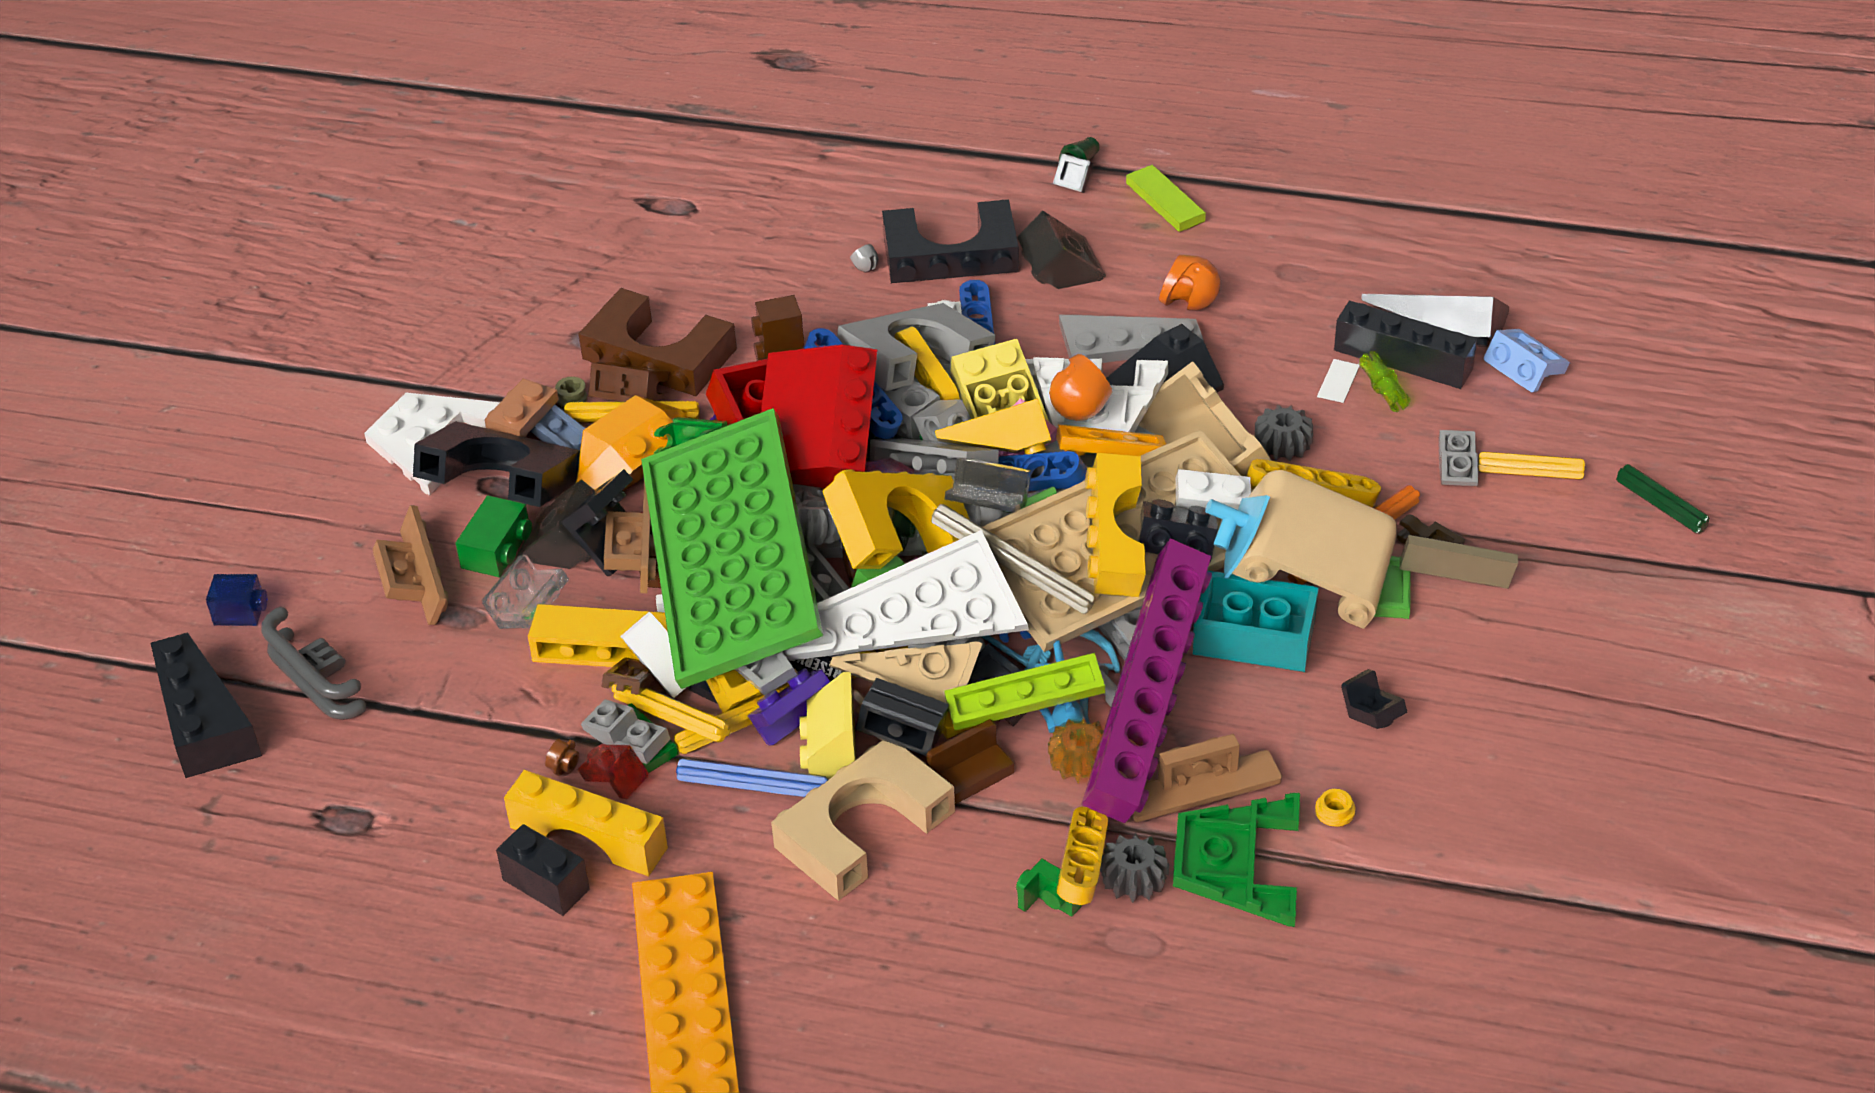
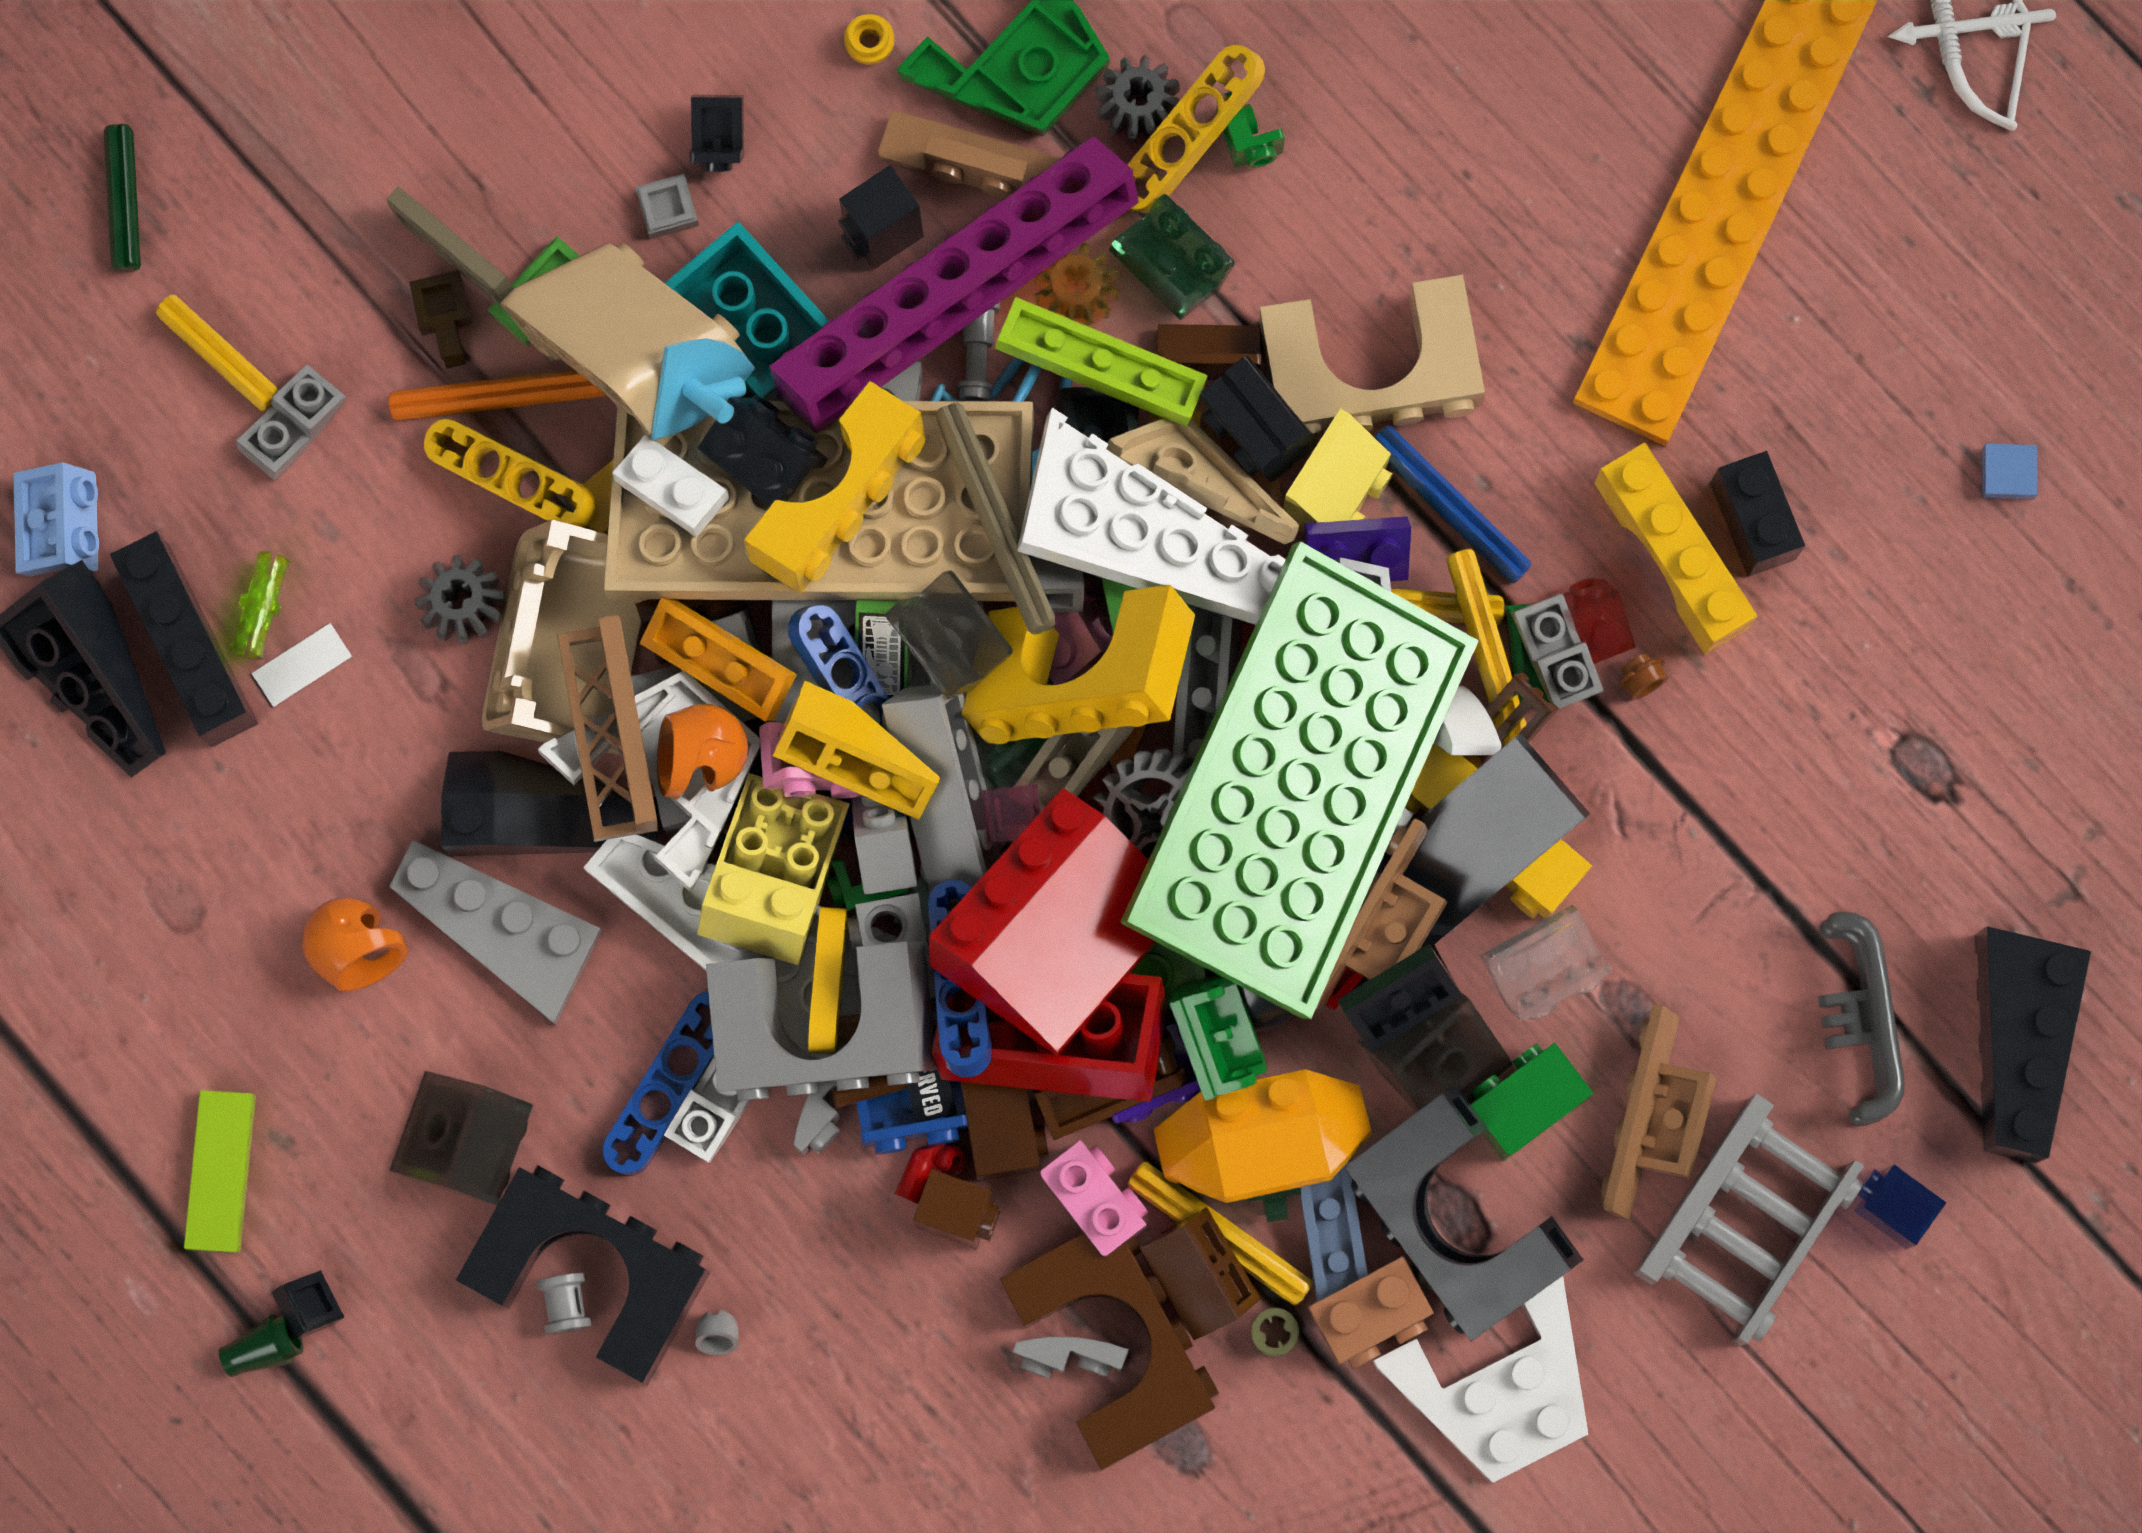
camera: 145 degrees left, 35 degrees up
none -> light grey bush [536,1273,592,1335]
none -> medium nougat fence [557,615,658,842]
none -> light grey tile [635,174,699,239]
none -> black brick [838,165,924,270]
none -> light grey slope [1013,1337,1128,1379]
none -> bright pink bracket [1040,1140,1148,1256]
none -> clear green bracket [1109,194,1235,320]
none -> tile [1376,733,1590,944]
none -> light grey fence [1633,1093,1864,1346]
none -> medium blue tile [1982,443,2037,500]

